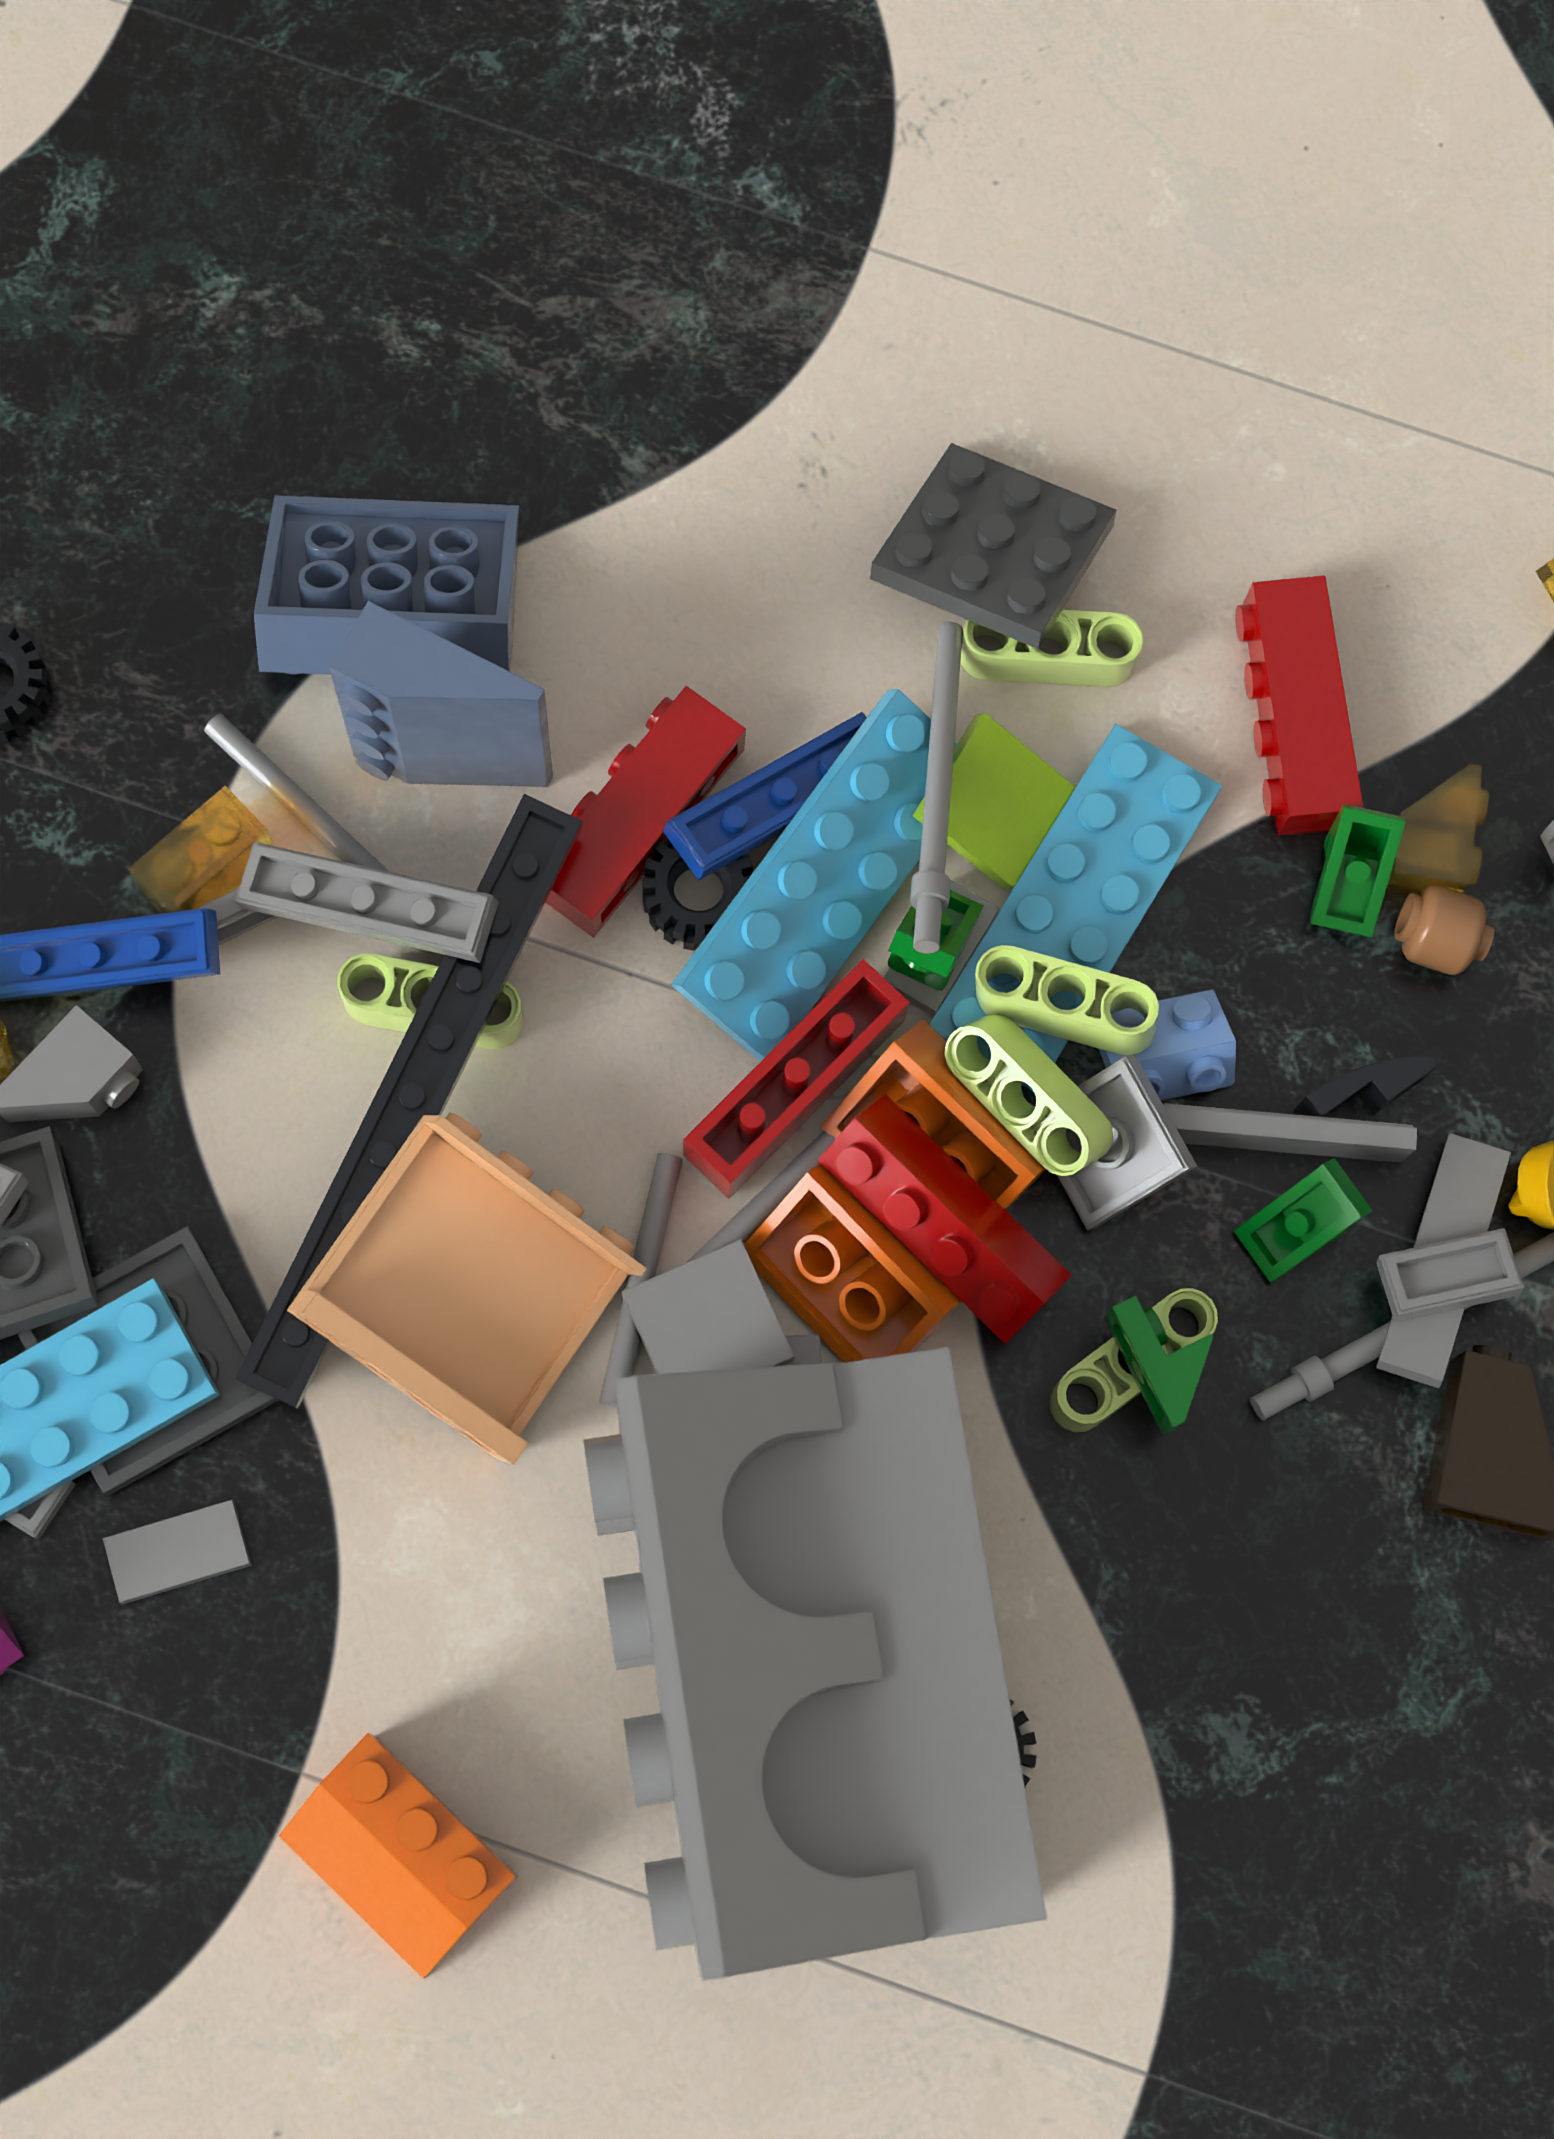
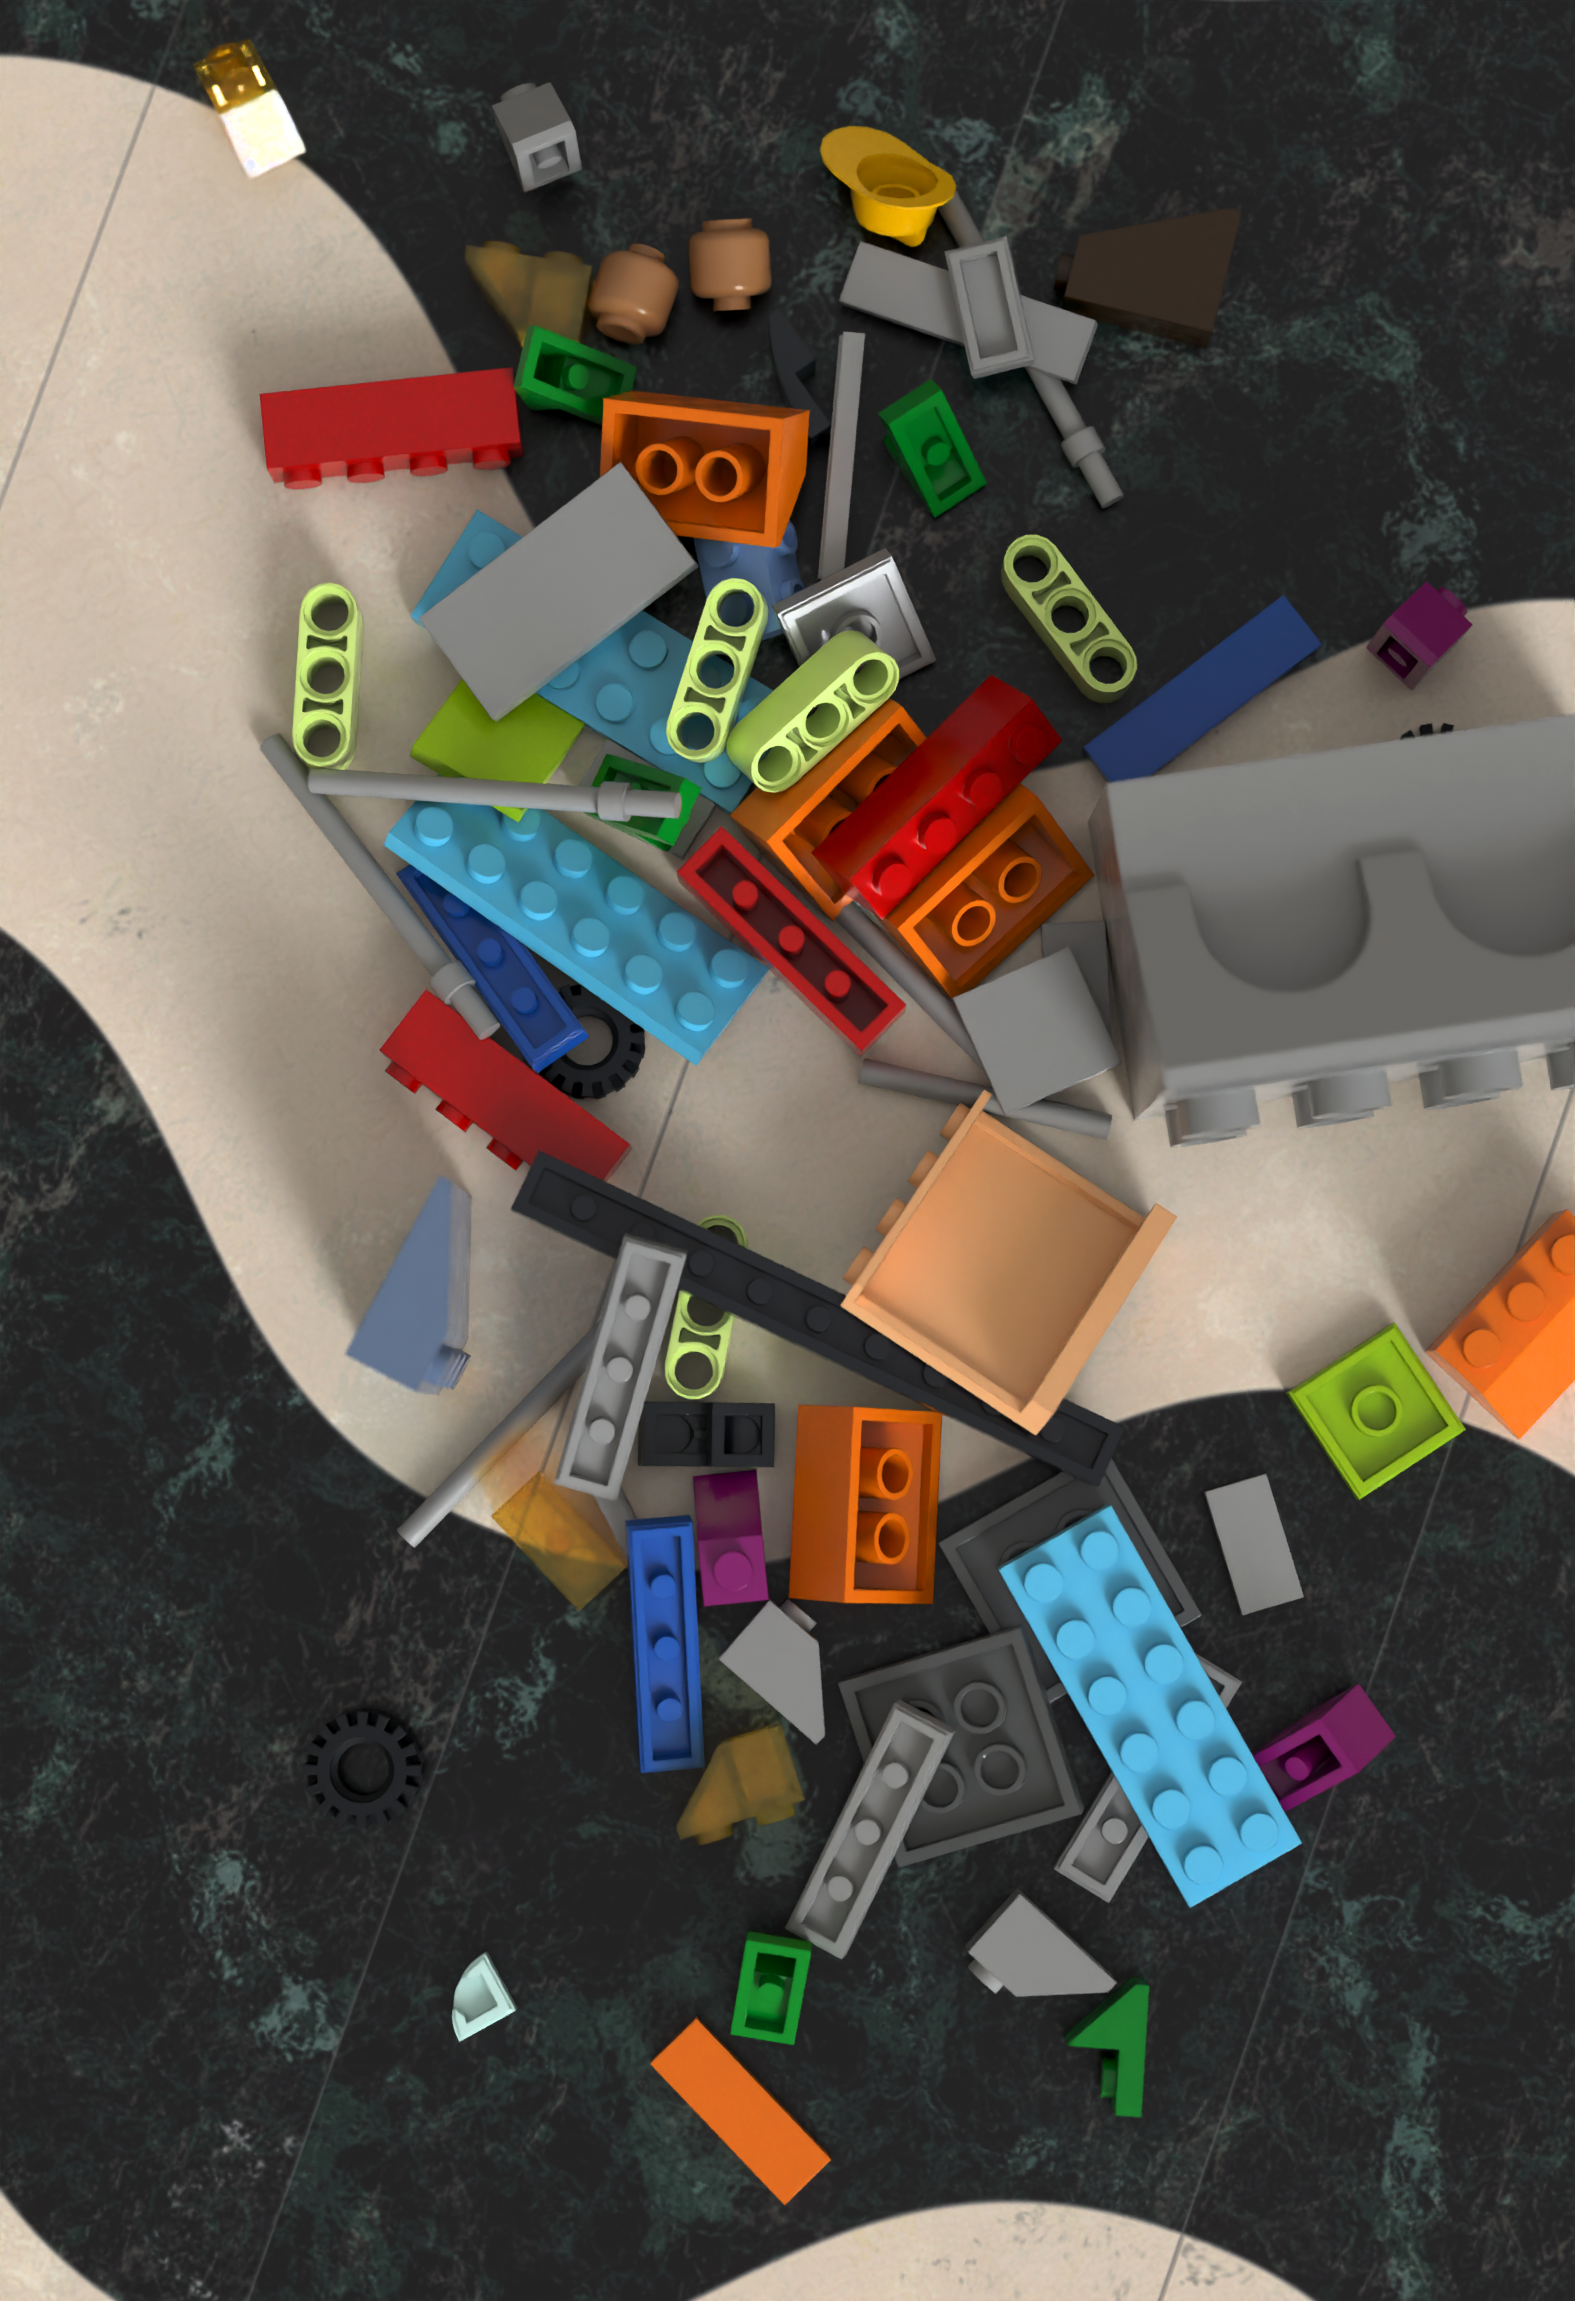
camera: 80 degrees left, 10 degrees up
sand blue slope [254,495,519,675] -> none
dark grey plate [870,443,1117,649] -> none
green slope [1104,1296,1213,1436] -> none
none -> light grey bar [260,734,500,1040]
none -> light grey tile [419,462,699,721]
none -> orange slope [600,390,810,548]
none -> black slope [638,1402,775,1467]
none -> medium nougat head [687,218,772,311]
none -> magenta slope [693,1470,769,1606]
none -> orange slope [789,1404,942,1604]
none -> blue tile [1082,595,1322,783]
none -> lime tile [1286,1322,1466,1500]
none -> magenta slope [1366,581,1473,691]

